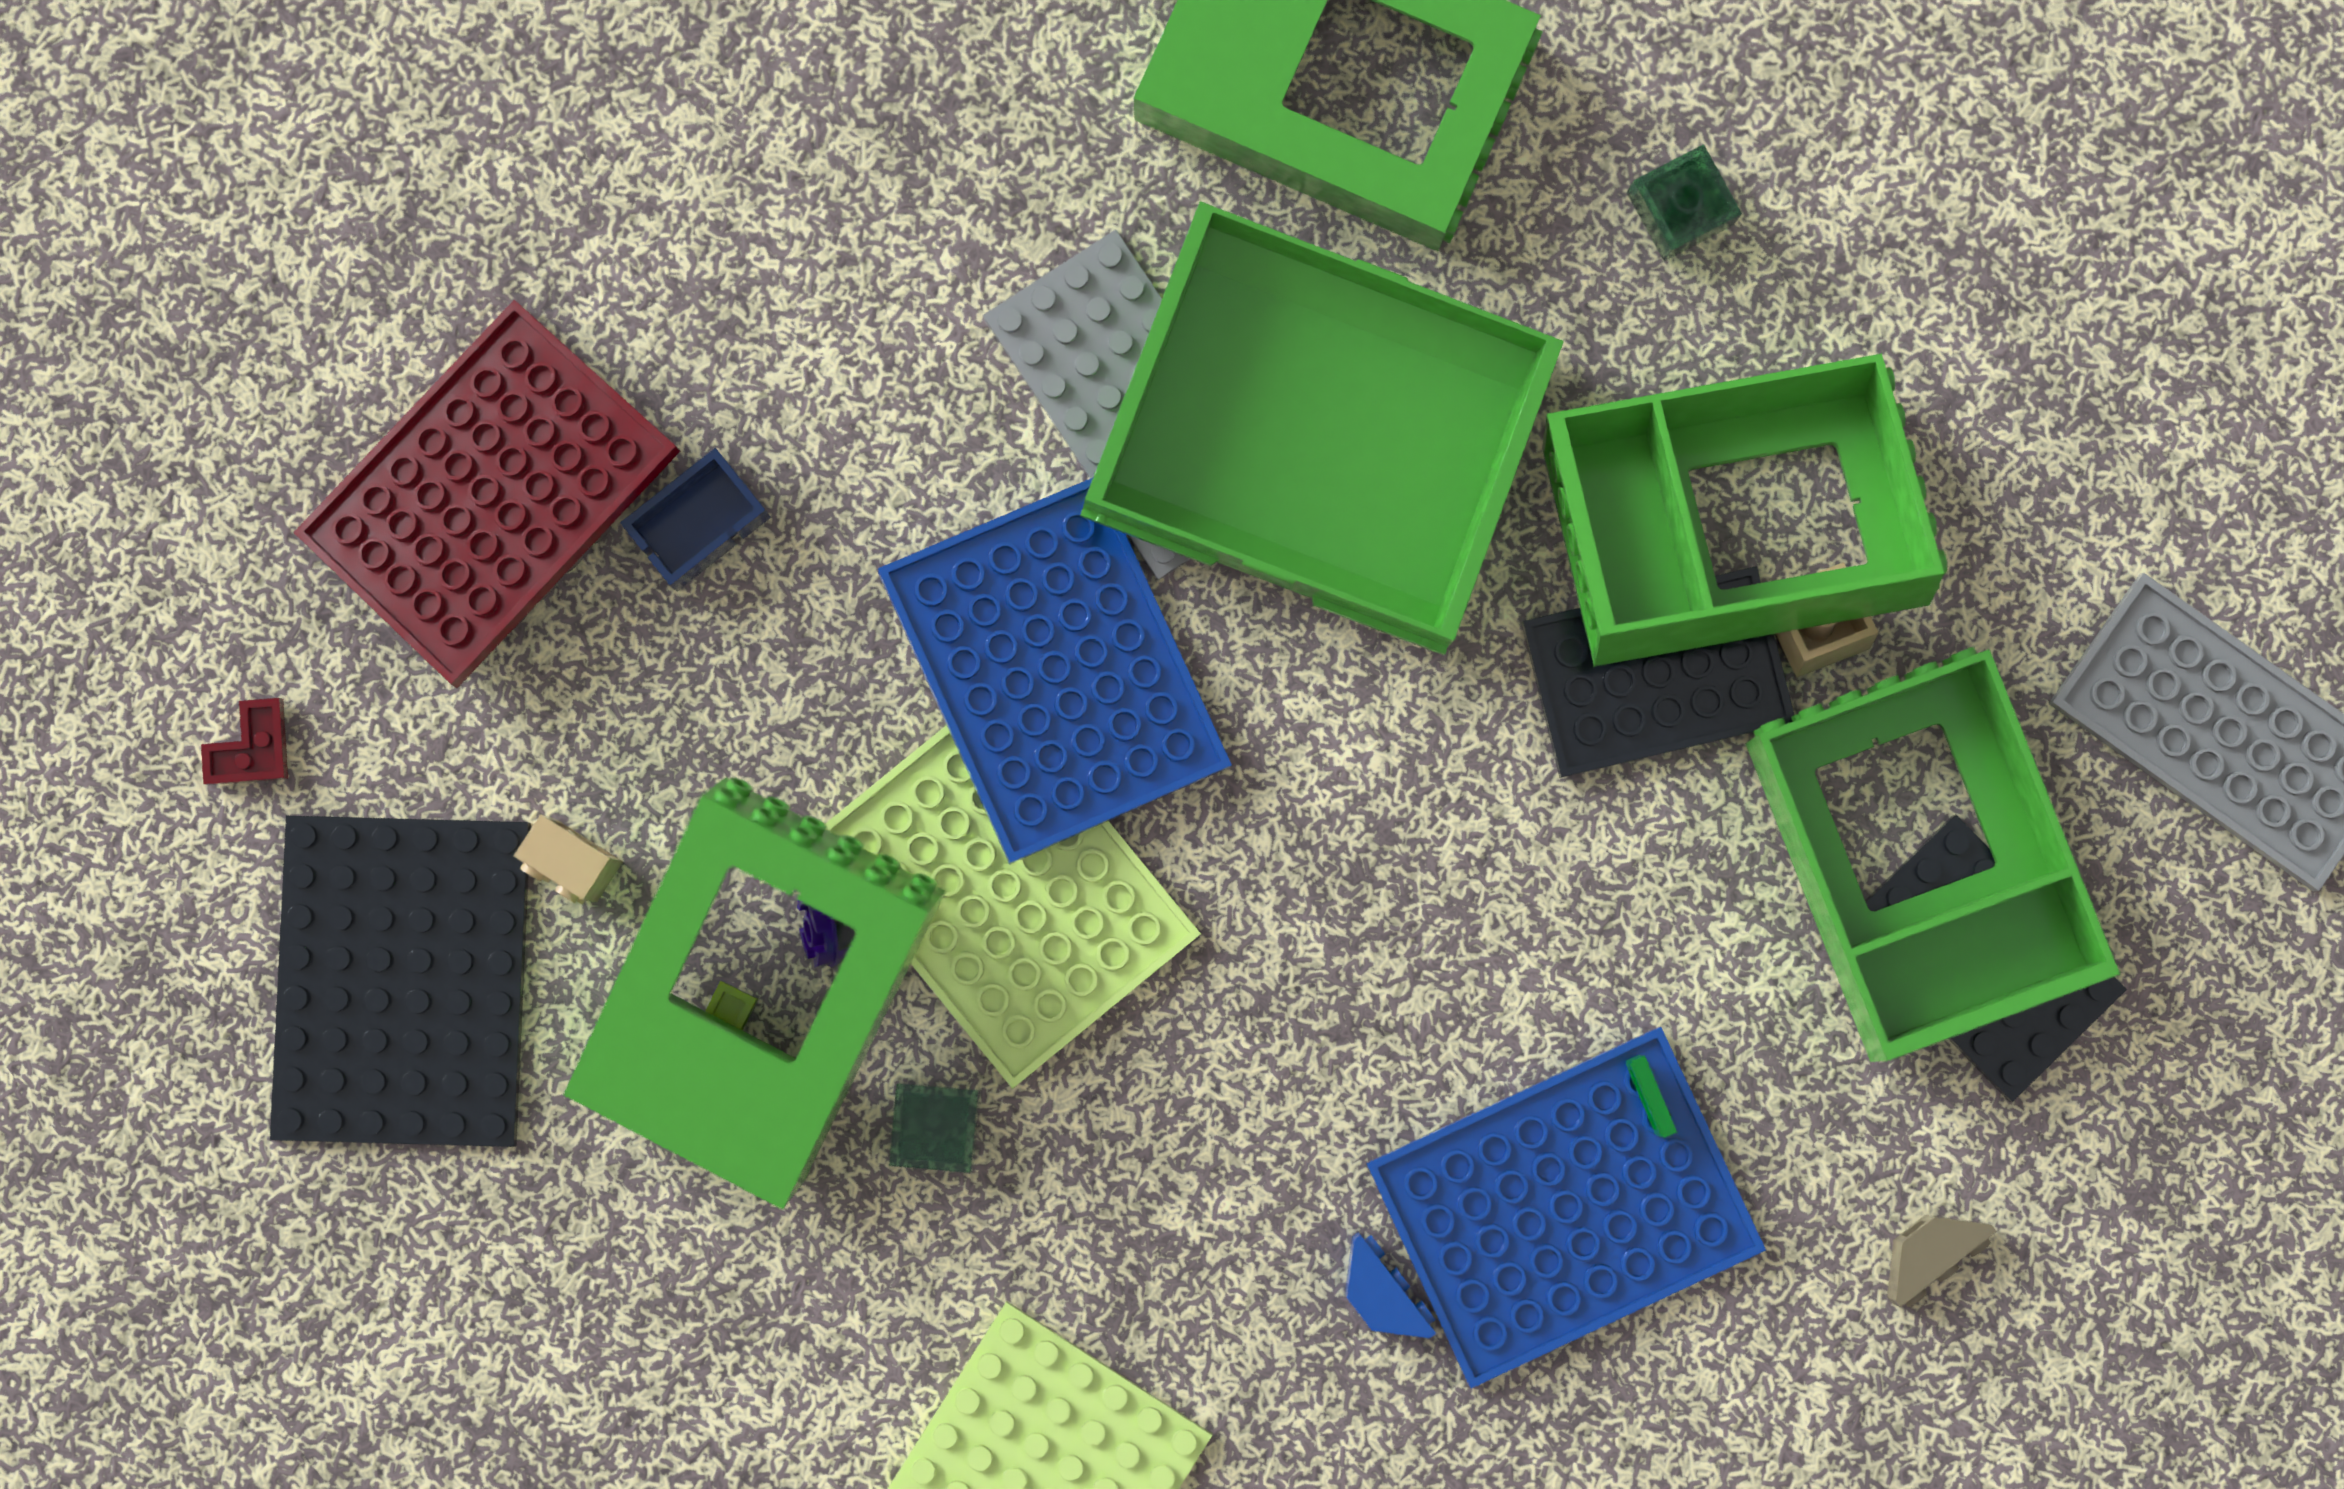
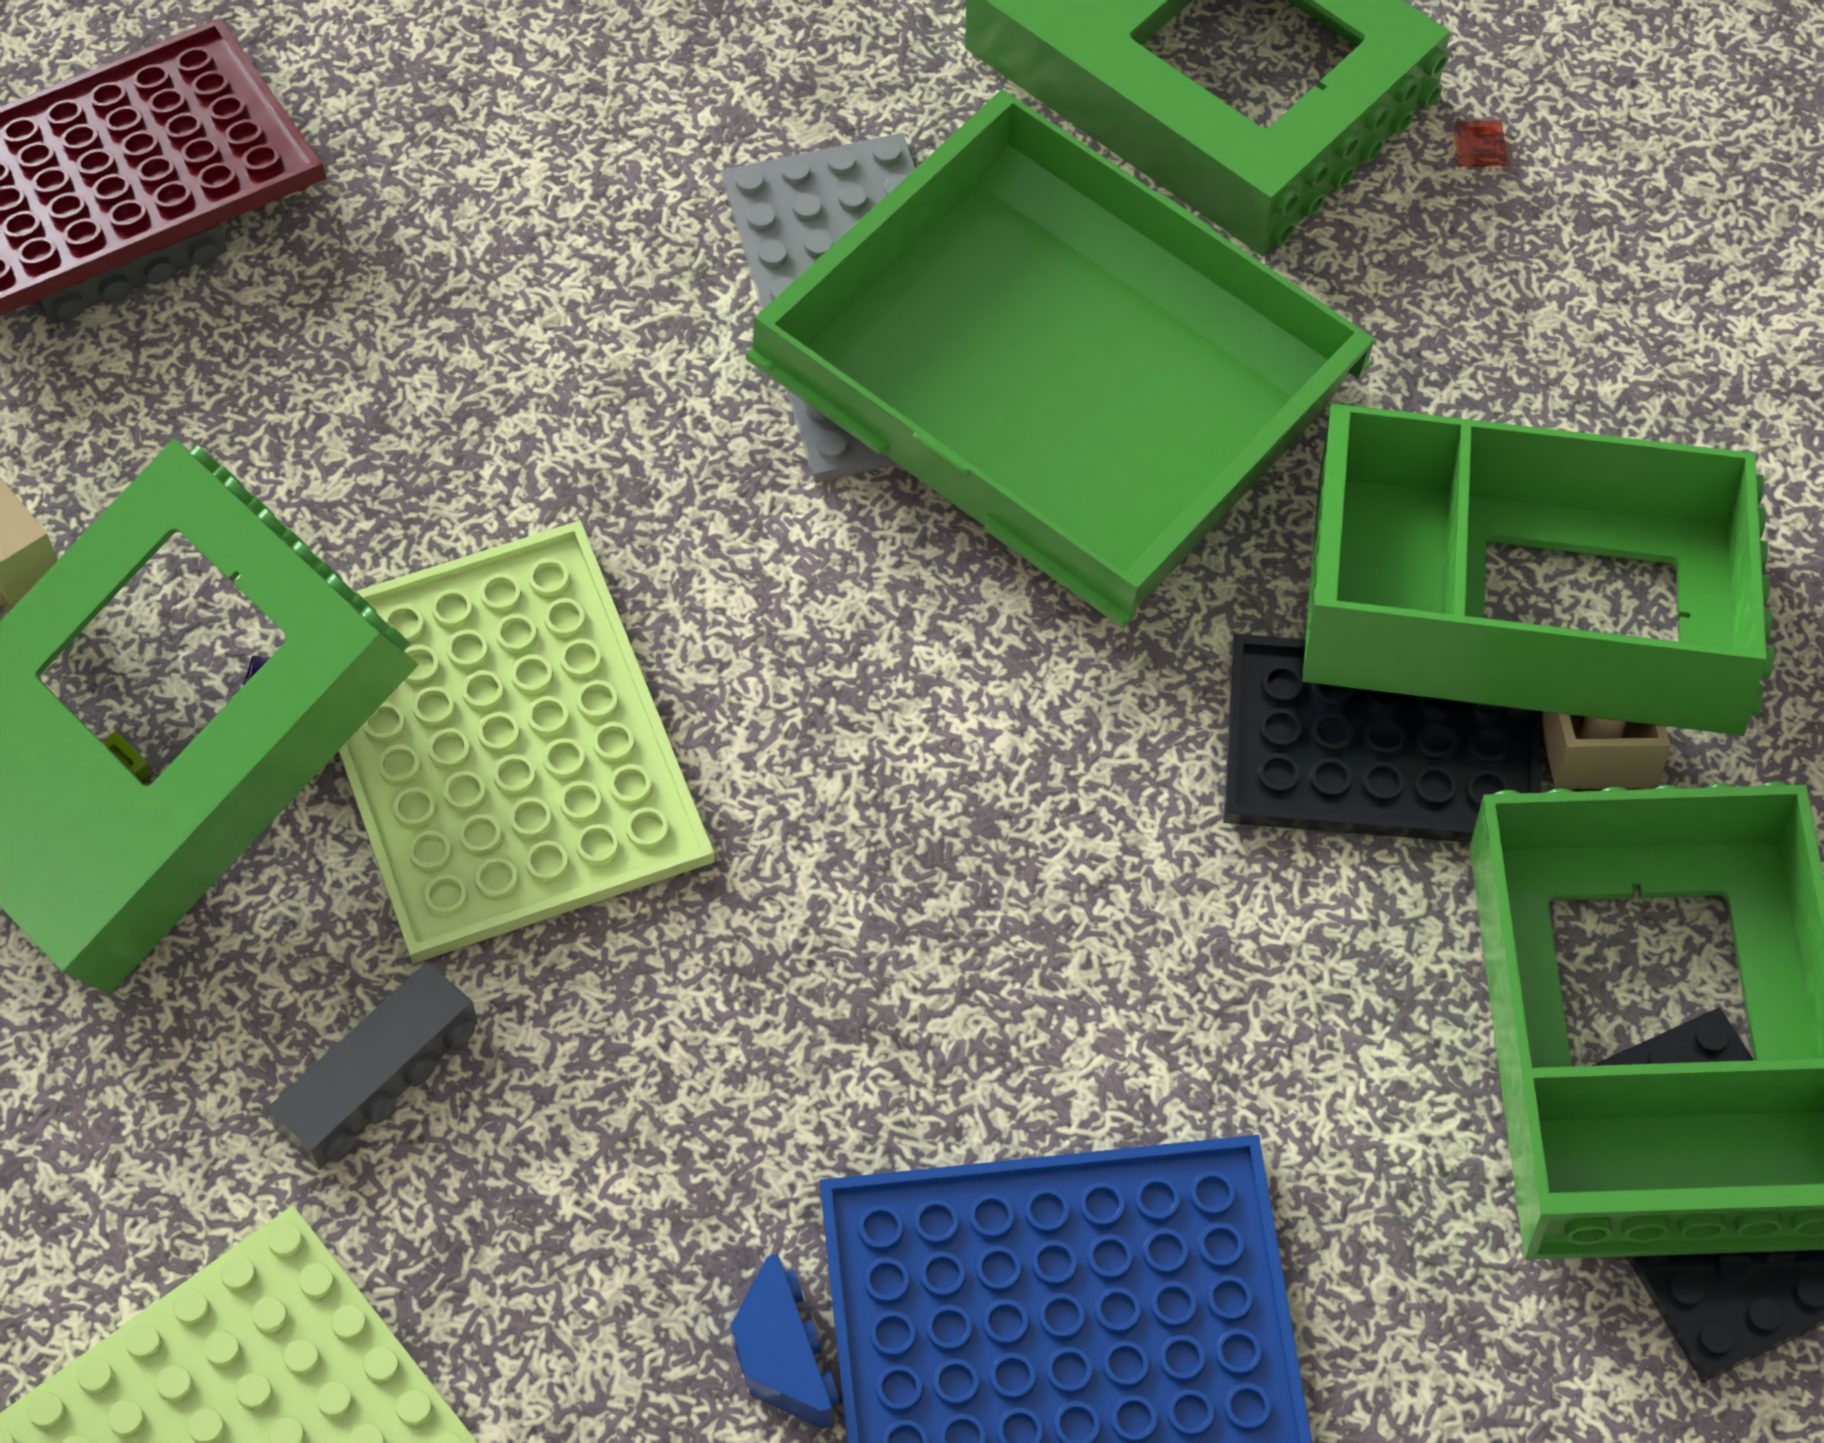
camera: 20 degrees right, 25 degrees down
dark blue piece [620,447,771,591] -> none
blue plate [878,478,1232,865] -> none
clear green brick [889,1082,981,1173] -> none
green tile [1625,1055,1677,1138] -> none
clear green brick [1626,144,1742,261] -> none
none -> dark grey brick [266,961,478,1170]
none -> clear red tile [1454,120,1507,167]

